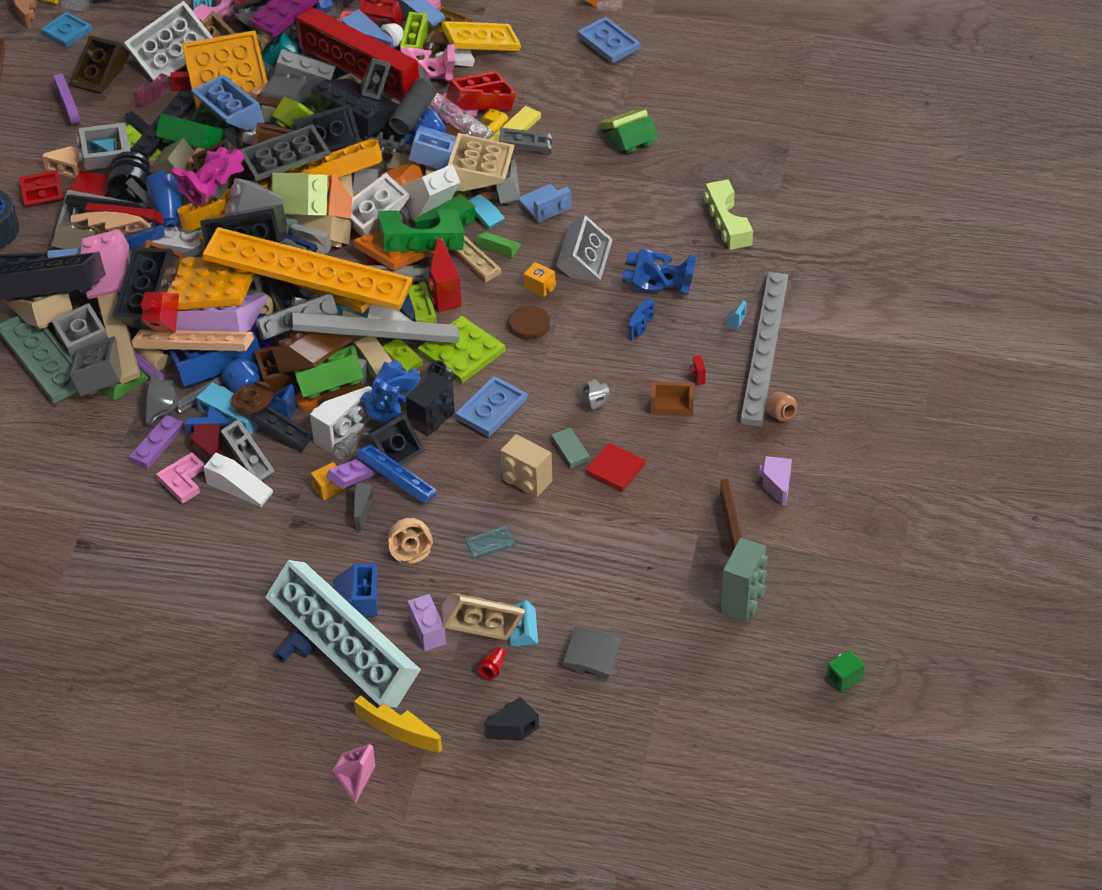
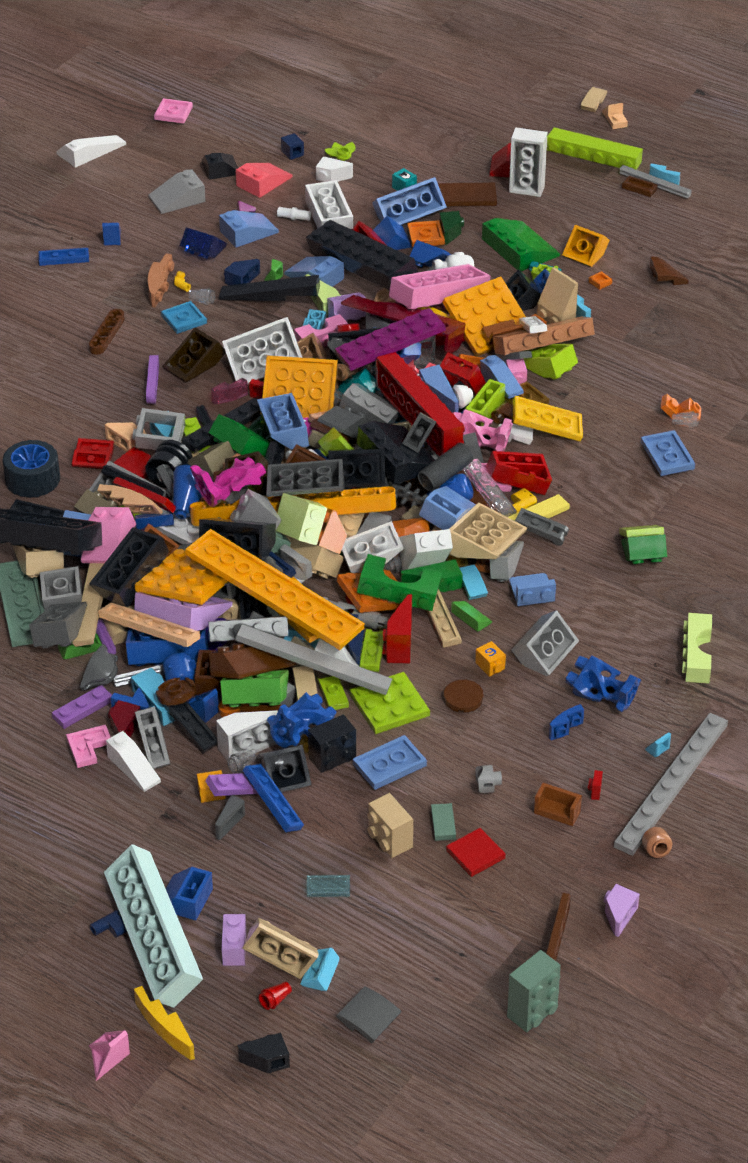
camera: 20 degrees right, 5 degrees down
red torso [141,292,179,333] -> none
light nougat cylinder [388,518,433,563] -> none
black wheel [427,360,454,382] -> none
green brick [826,650,865,692] -> none

